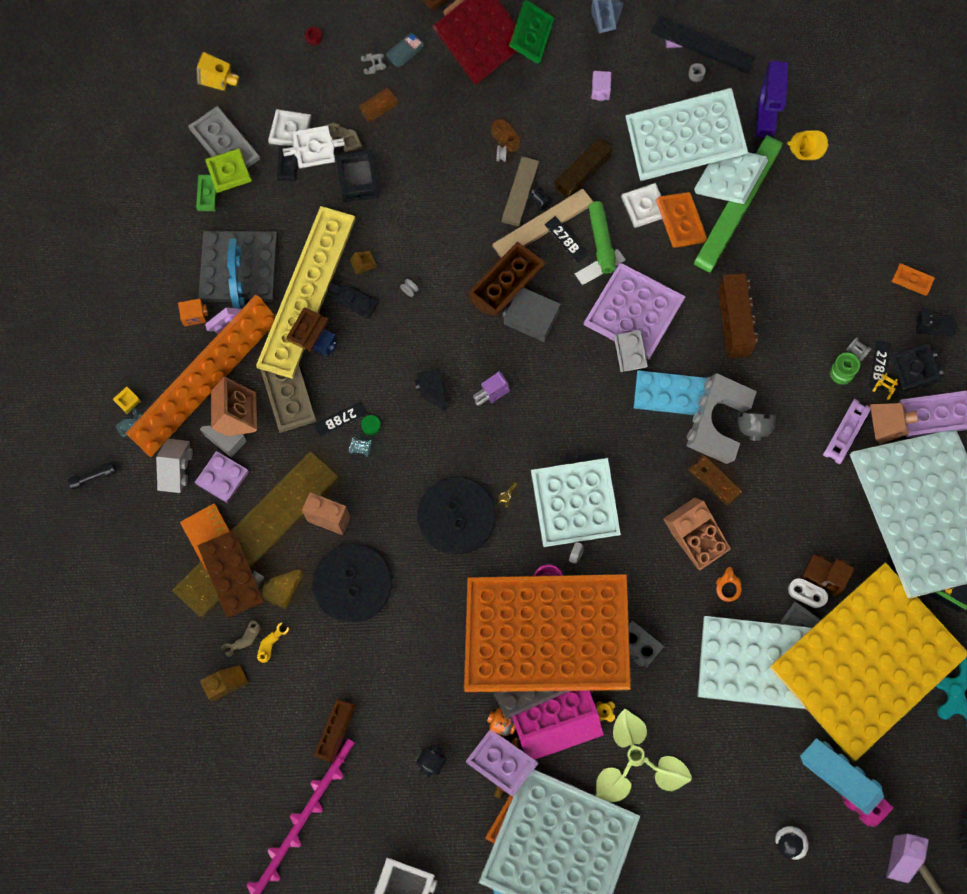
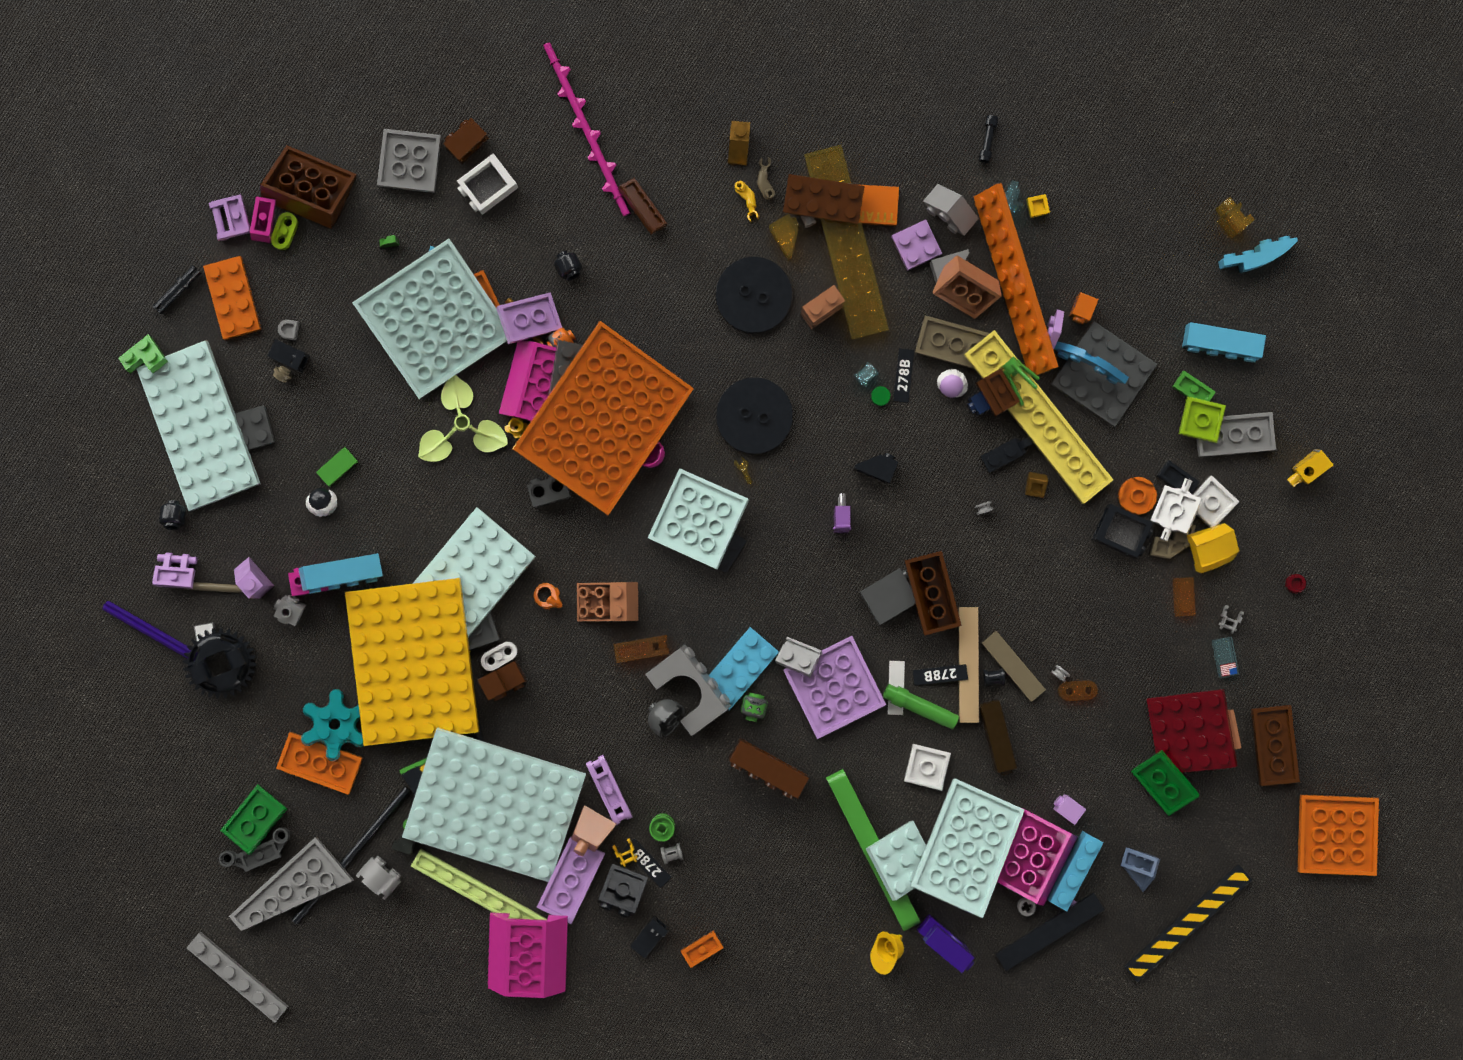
camera: 115 degrees right, 15 degrees up
light grey tile [569,542,584,564] -> none
orange tile [656,192,707,248] -> none
none -> light grey brick [273,595,306,626]
none -> bright green tile [316,447,359,487]
none -> head [741,693,768,722]
none -> lavender hair [937,369,968,398]
none -> dark pink slope [997,808,1078,906]
none -> bright green plant [1002,357,1040,406]
none -> medium azure brick [1047,831,1103,911]
none -> orange tile [1118,477,1157,515]
none -> medium azure brick [1182,322,1266,362]
none -> yellow slope [1186,523,1239,573]
none -> clear yellow hips [1215,197,1255,239]
none -> medium azure slope [1218,236,1298,273]

